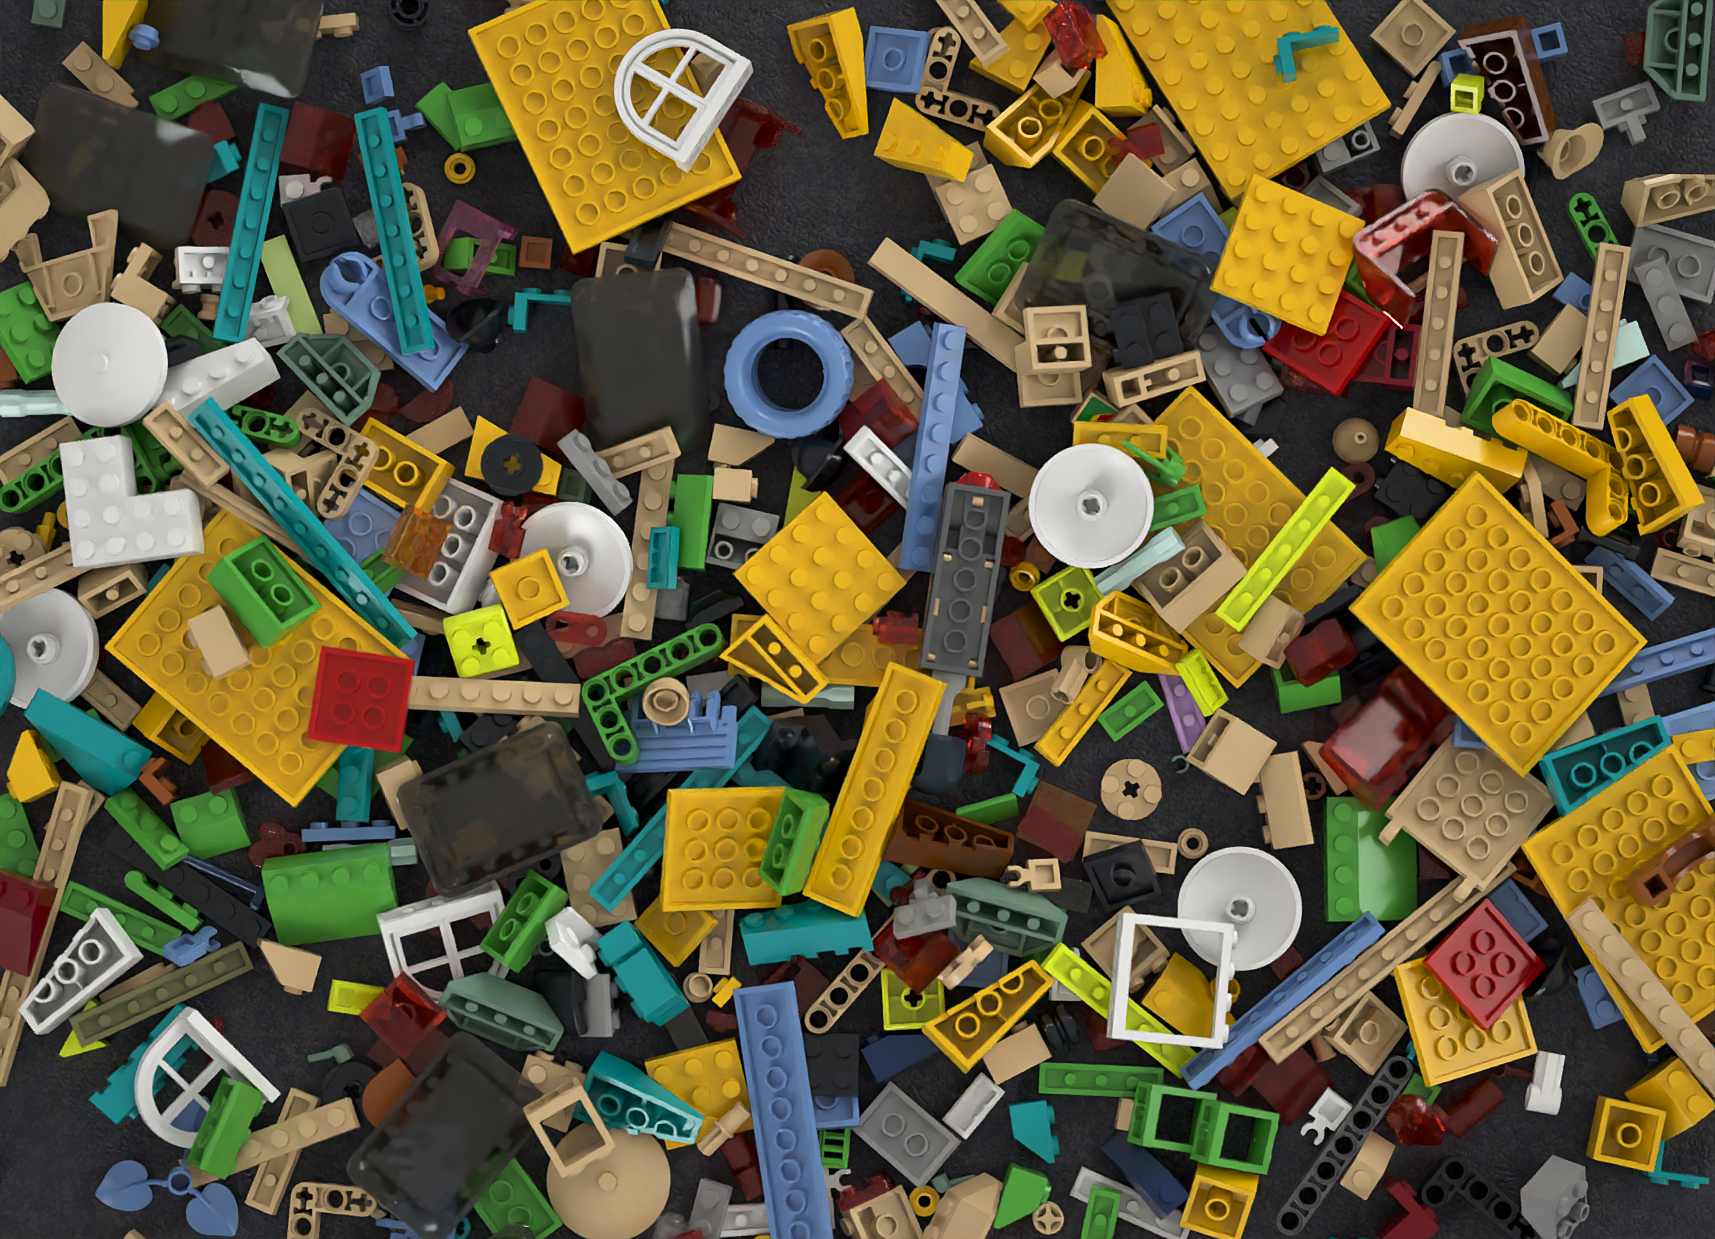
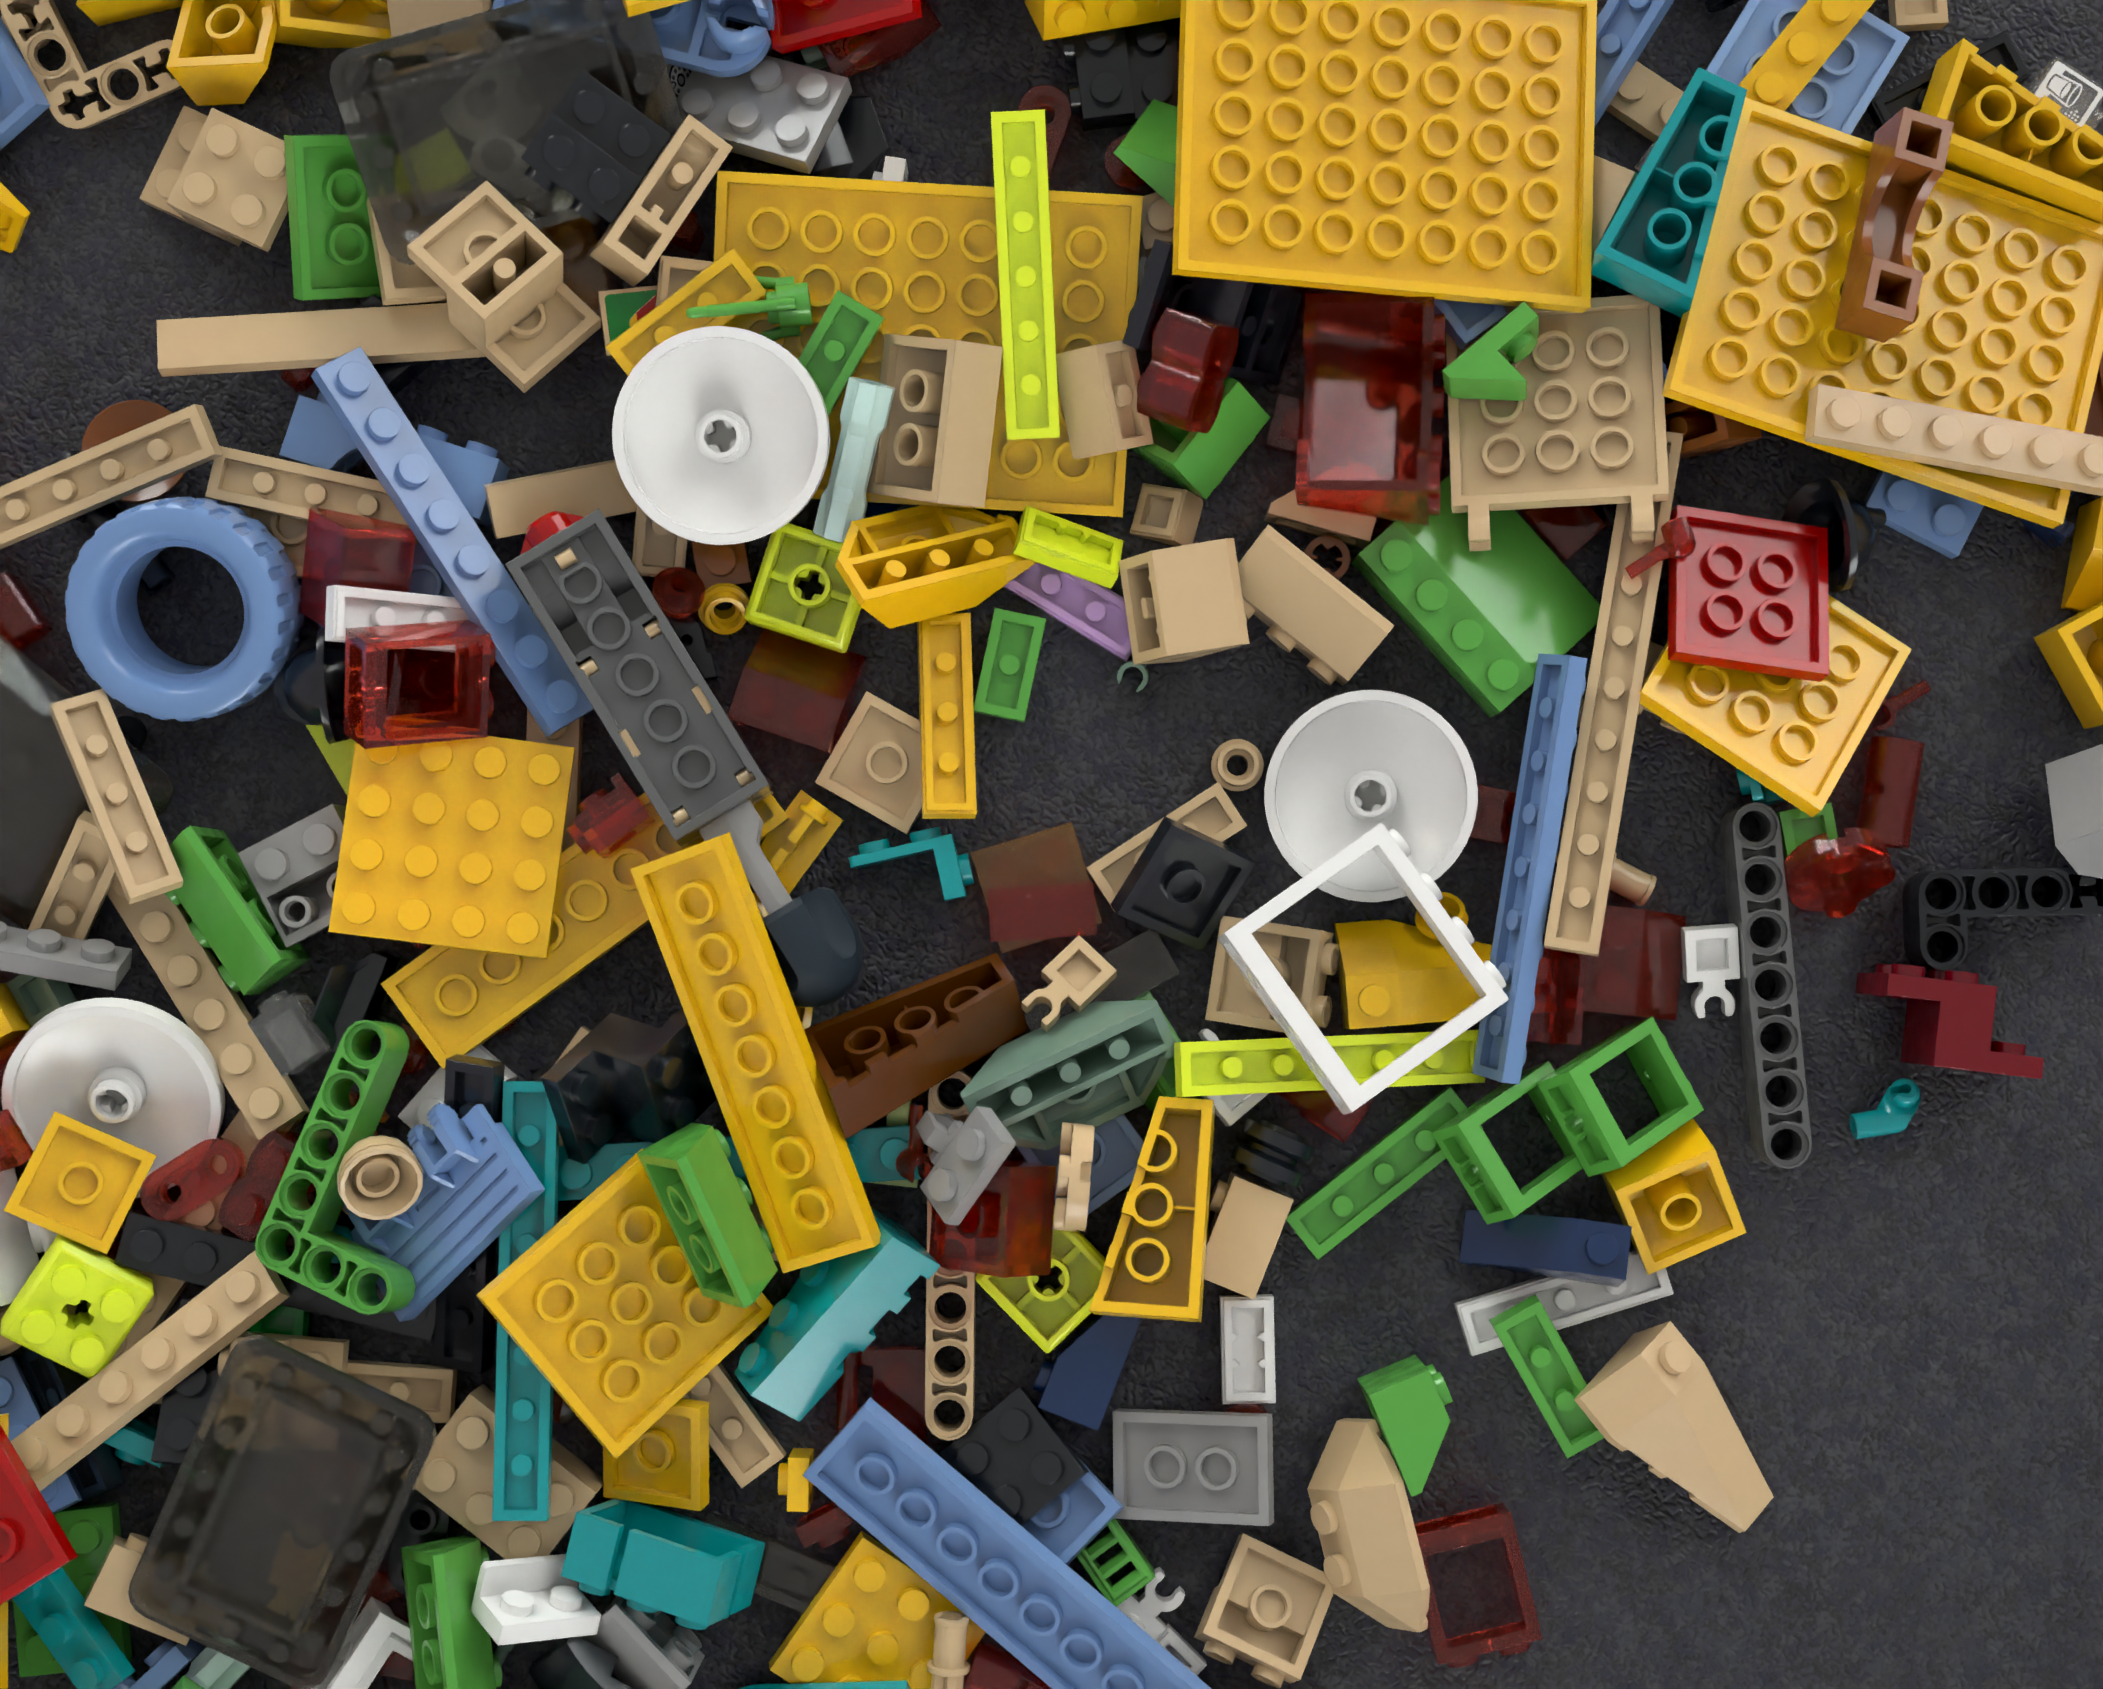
camera: 30 degrees left, 0 degrees up
teal bracket [574,770,639,837] -> none
teal plate [647,526,680,590] -> none
tan plate [682,972,713,1003] -> none
tan slope [707,423,776,469] -> none
tan brick [712,467,759,505] -> none
yellow wedge [719,613,830,705] -> none
light aqua axle [761,680,855,710] -> none
clear red plate [836,1172,897,1212] -> none
yellow wedge [874,97,974,182] -> none
teal bracket [901,239,956,304] -> none
yellow plate [909,1185,940,1217] -> none
sand green hand [930,1172,975,1193] -> none
bright green slope [955,793,1019,825] -> none
clear red plate [956,711,992,774] -> none
teal slope [1008,1099,1060,1163] -> none
tan wheel [1032,1201,1064,1235] -> none
tan piece [1049,645,1102,705] -> none
tan plate [1100,759,1162,820] -> none
tan plate [1114,1097,1134,1131] -> none
tan plate [1320,990,1409,1076] -> none
tan helmet [1332,417,1380,464] -> none
tan slope [1337,1131,1395,1201] -> none
medium blue plate [1485,877,1549,943] -> none
white piece [1525,1050,1565,1115] -> none
none -> tan plate [50,689,184,905]
none -> clear red window [344,620,496,749]
none -> tan slope [1130,483,1203,546]
none -> bright green slope [1442,302,1539,401]
none -> clear red hand [1625,517,1696,579]

